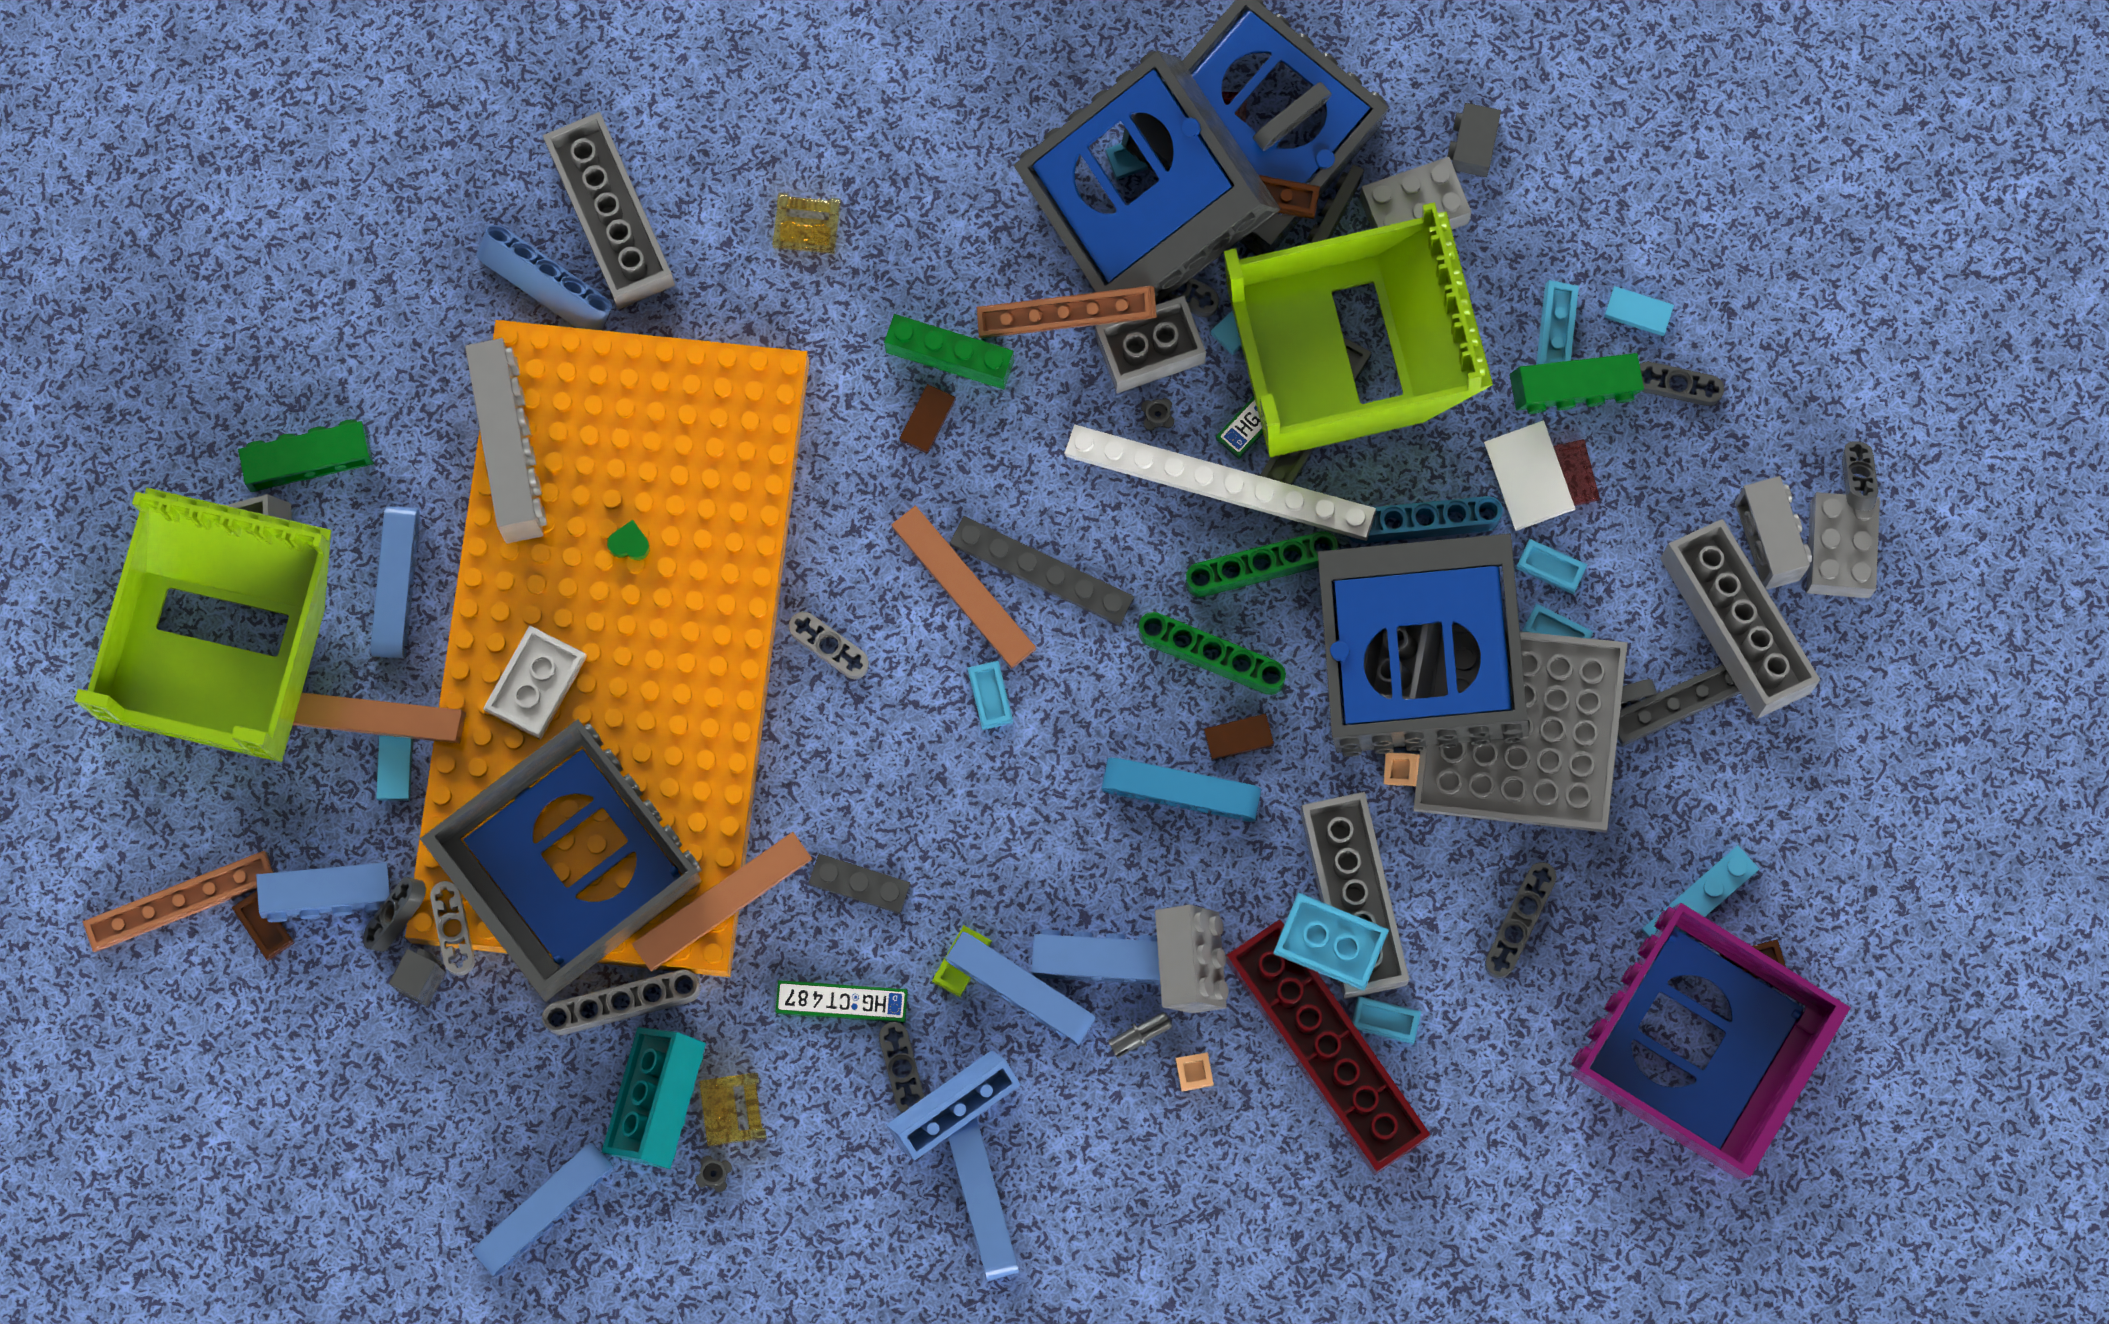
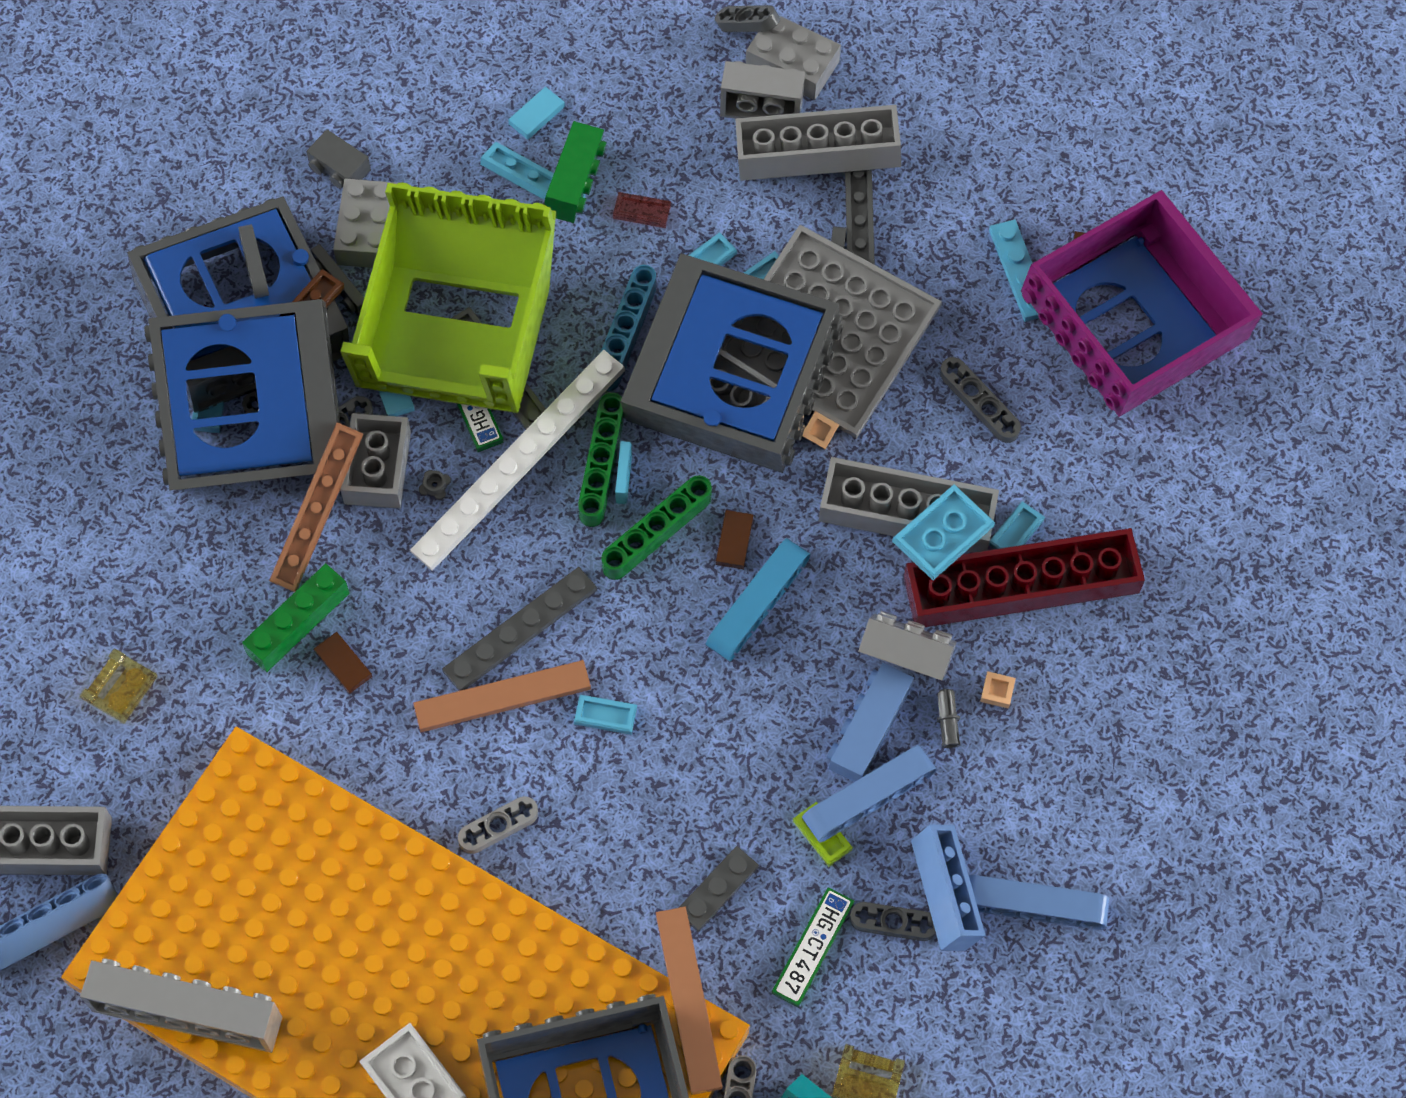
camera: 70 degrees left, 10 degrees down
green tile [607,520,650,560] -> none
white tile [1484,420,1576,531] -> none
dark grey beam [1640,361,1724,406] -> none
none -> medium azure tile [615,441,632,504]

